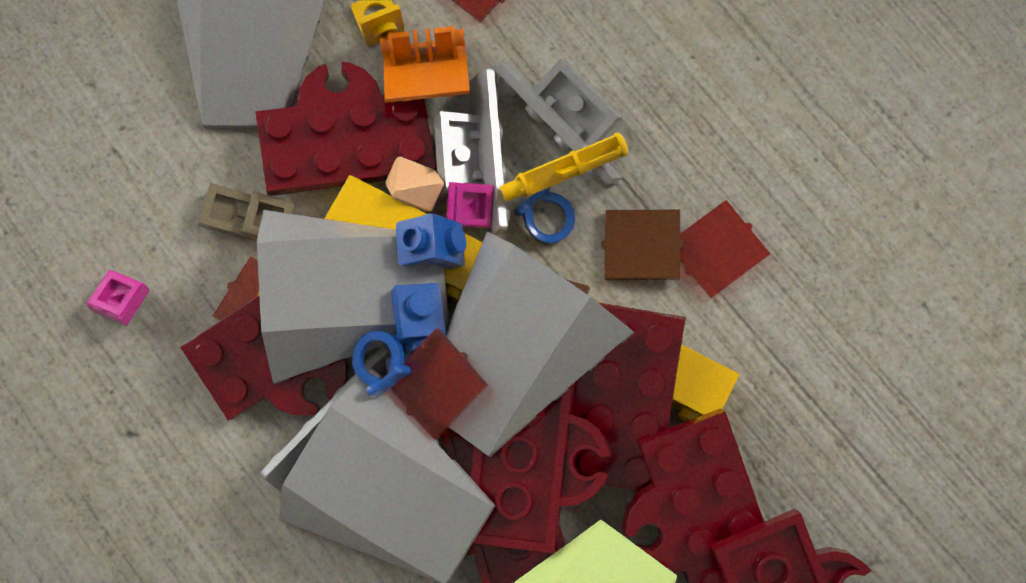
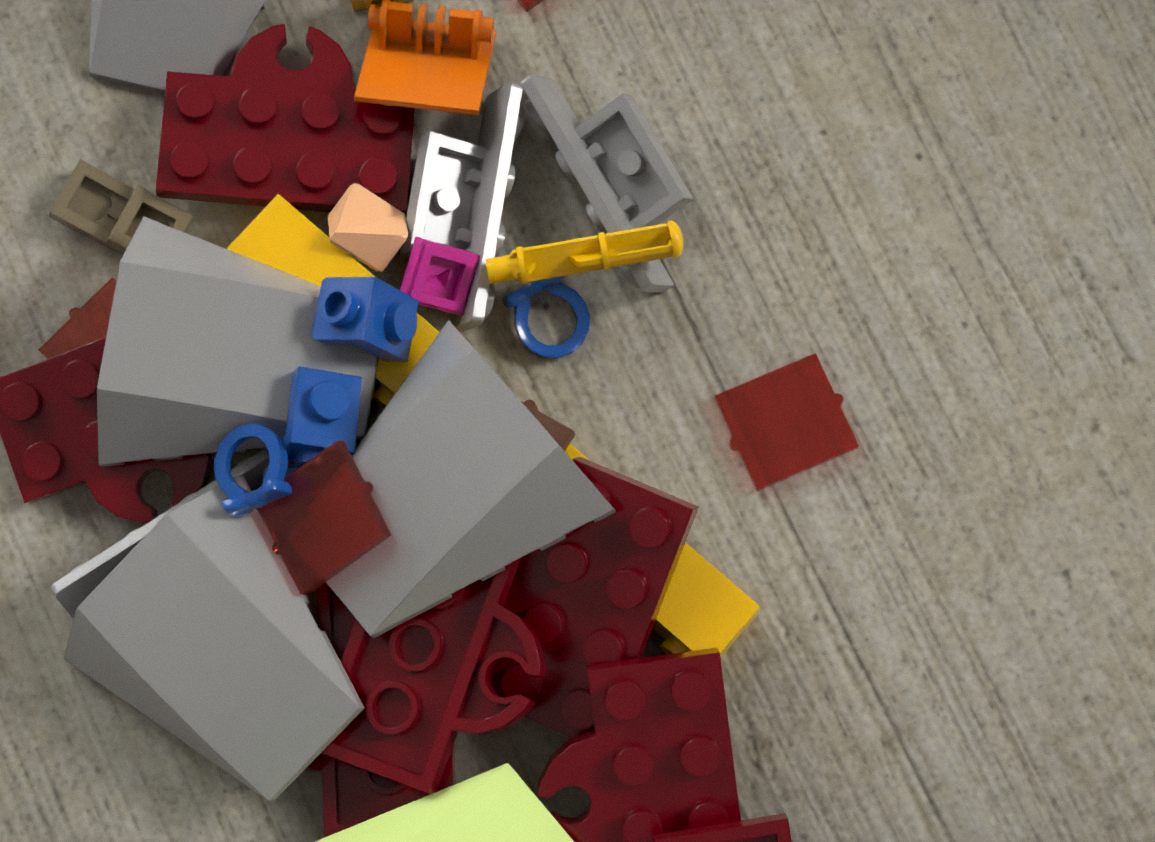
camera: 15 degrees right, 0 degrees up
reddish brown piece [601,209,685,280] -> none

